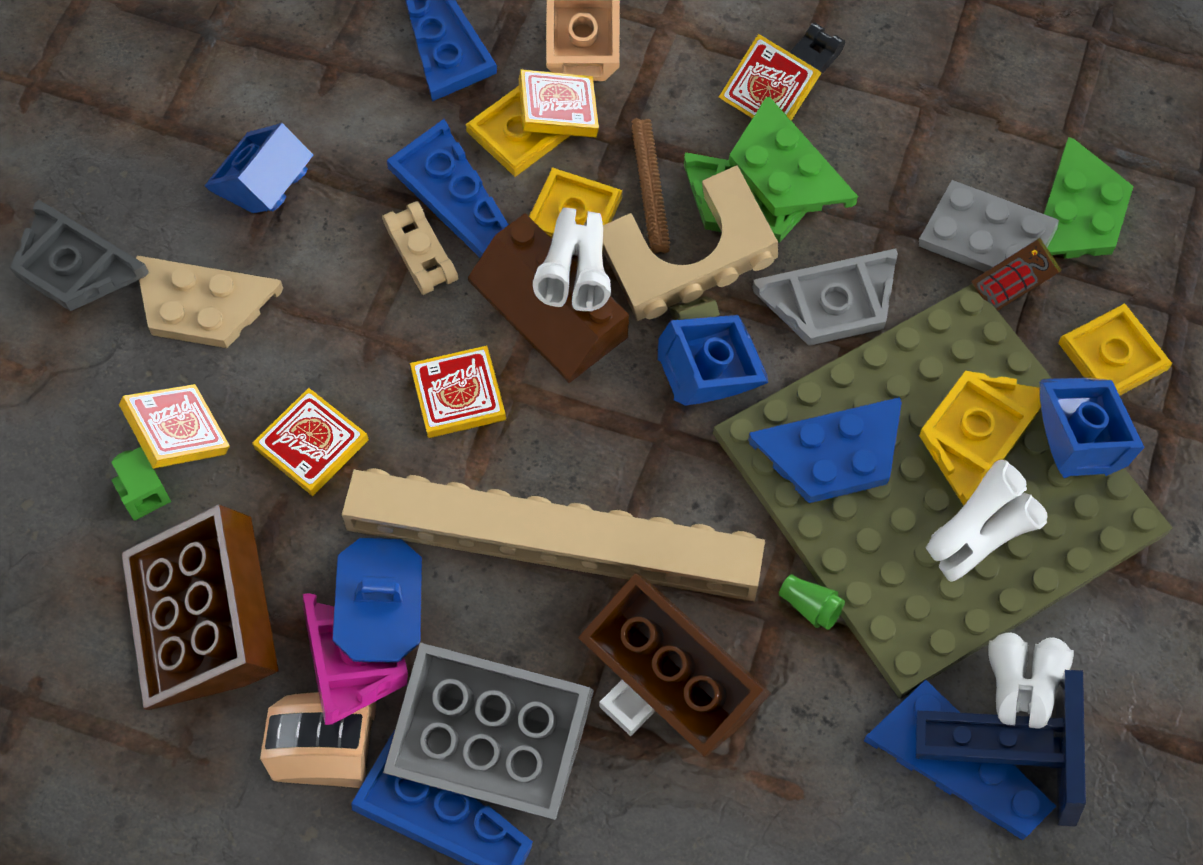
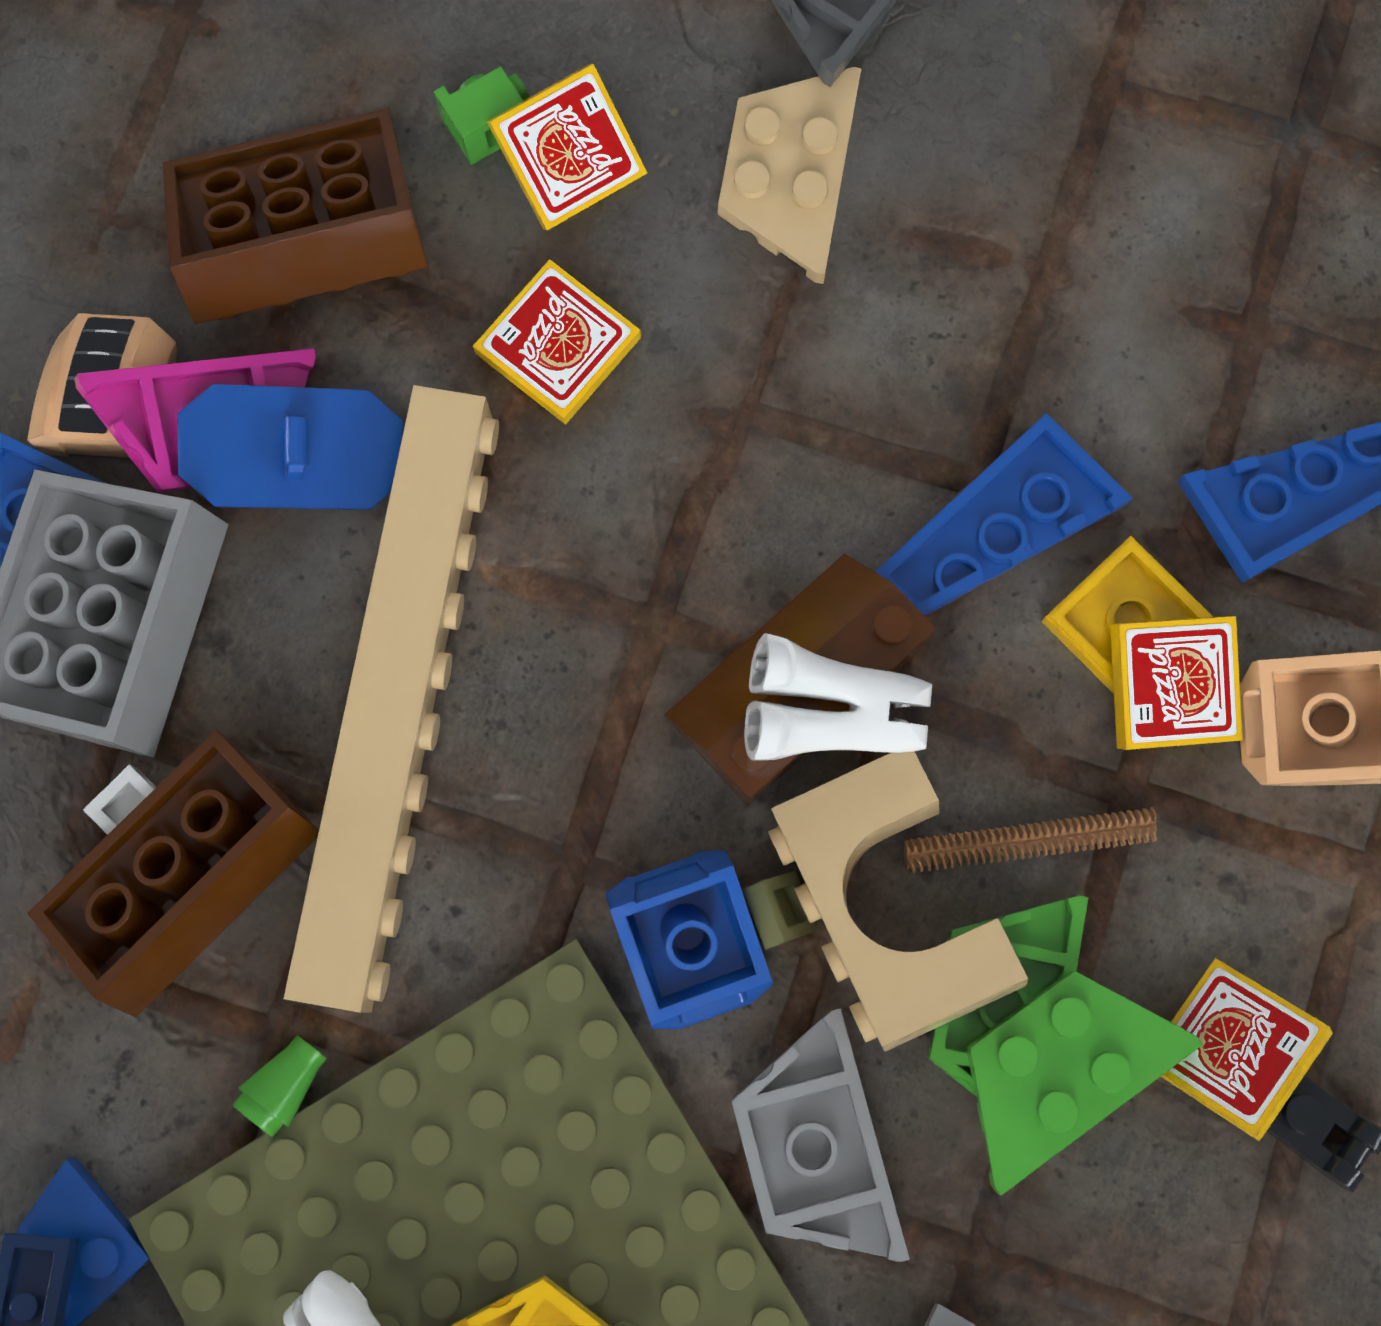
camera: 90 degrees right, 15 degrees up
slope [204,123,313,213] -> none
tan plate [382,201,459,295] -> none
tile [410,345,506,438] -> none
yellow tile [529,167,622,239] -> none
blue wing [748,397,902,503] -> none

